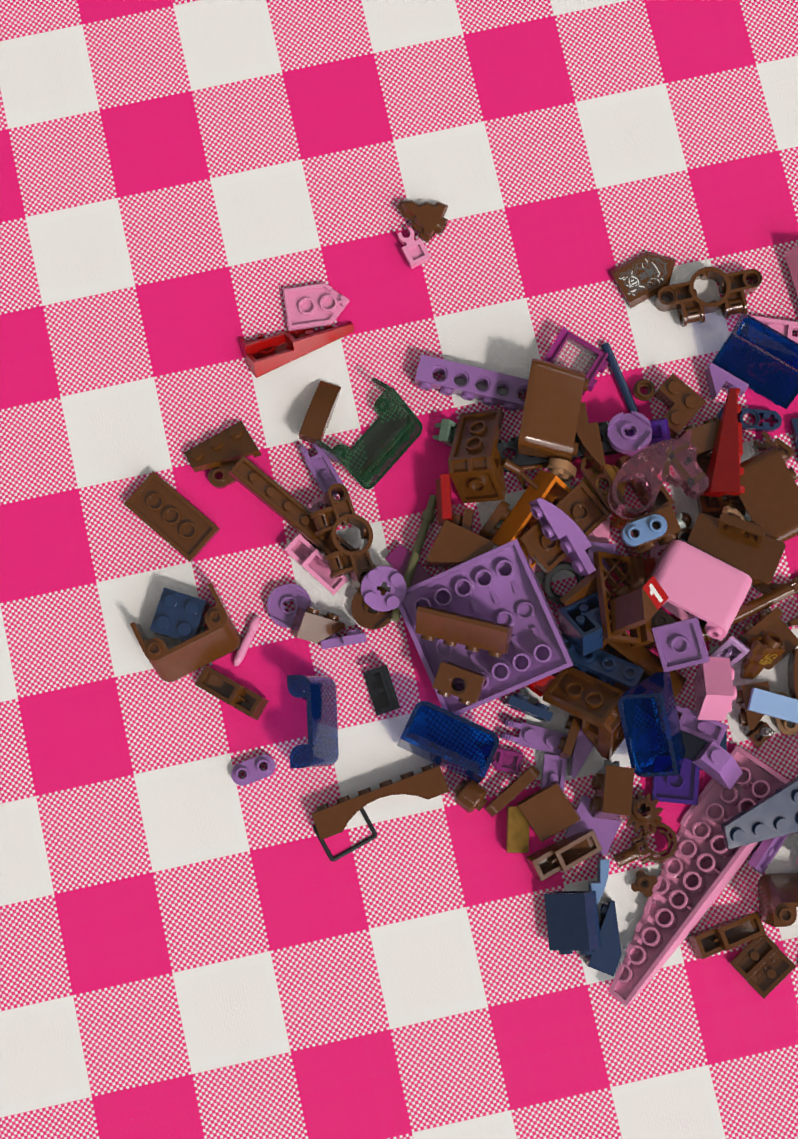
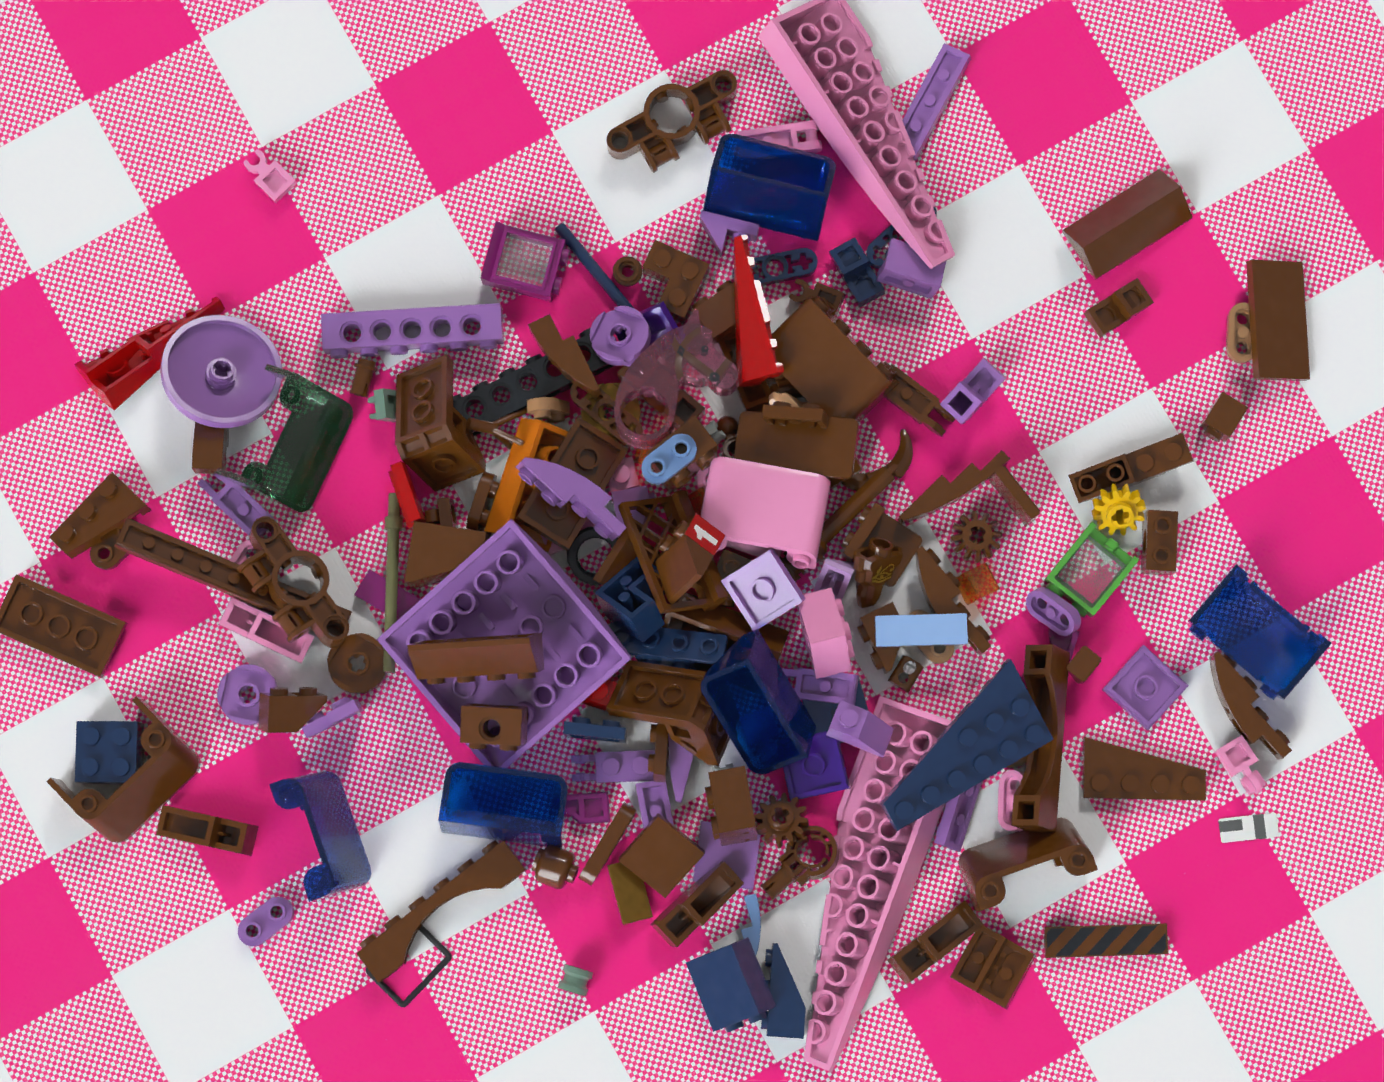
camera: 15 degrees left, 0 degrees up
bright pink piece [234,616,260,666] -> none
bright pink tile [283,283,350,331] -> none
medium lavender plate [361,565,406,611] -> none
black hinge [363,664,400,716] -> none
reddish brown rock [397,200,448,243] -> none
reddish brown windscreen [518,359,589,462] -> none
reddish brown tile [609,251,676,309] -> none
reddish brown plate [631,870,658,897] -> none
none -> medium lavender dish [160,315,282,428]
none -> reddish brown pin [349,358,377,398]
none -> sand green wheel [557,964,593,996]

